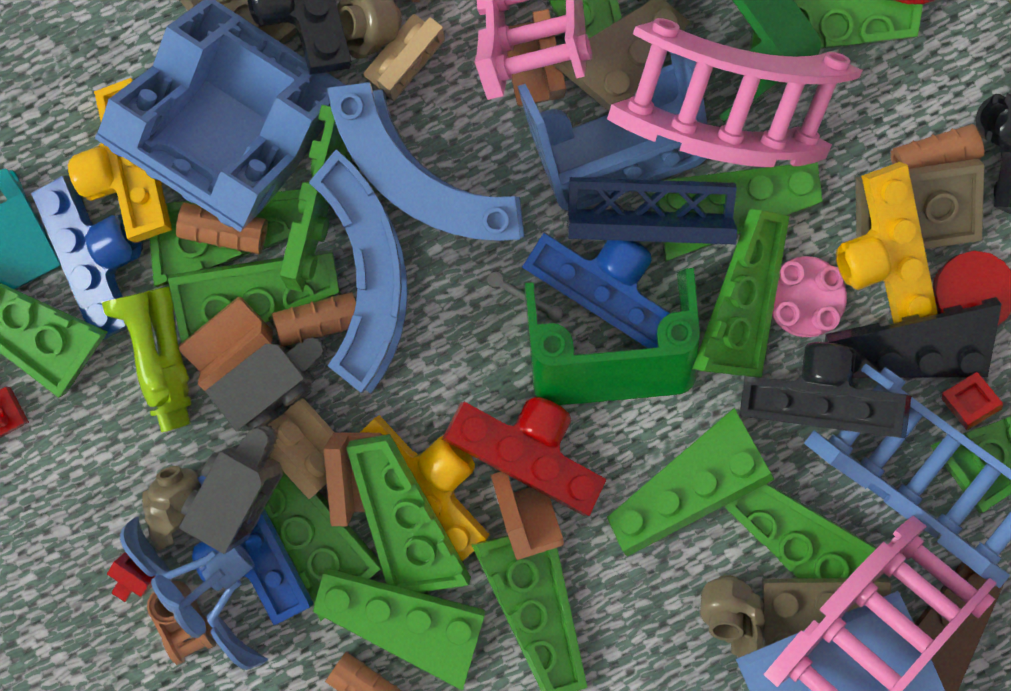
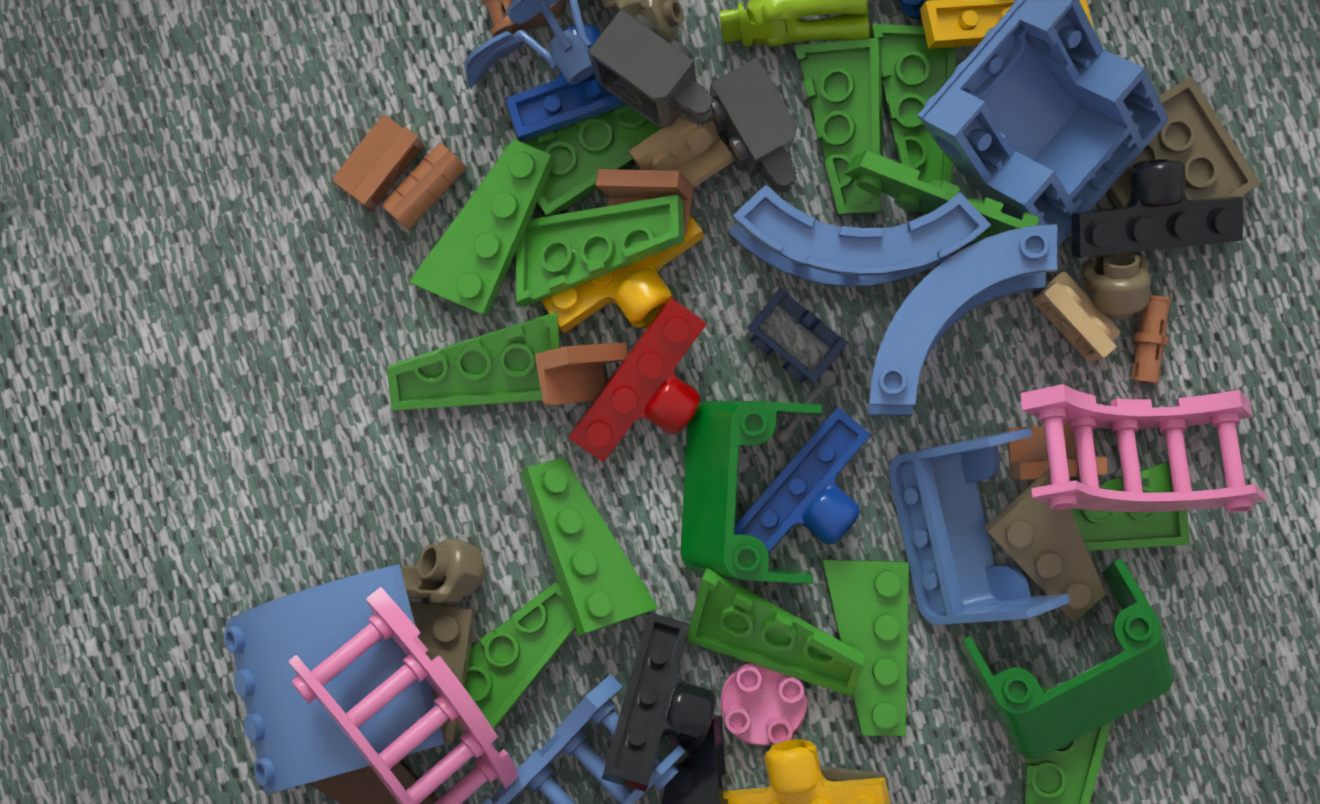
camera: 95 degrees right, 0 degrees up
nougat axle [176,202,268,254] -> none
nougat panel [179,297,273,391] -> none
nougat axle [272,292,356,347] -> none
dark blue fence [567,177,737,245] -> none
bright pink fence [607,18,863,167] -> none
none -> window [747,287,848,383]

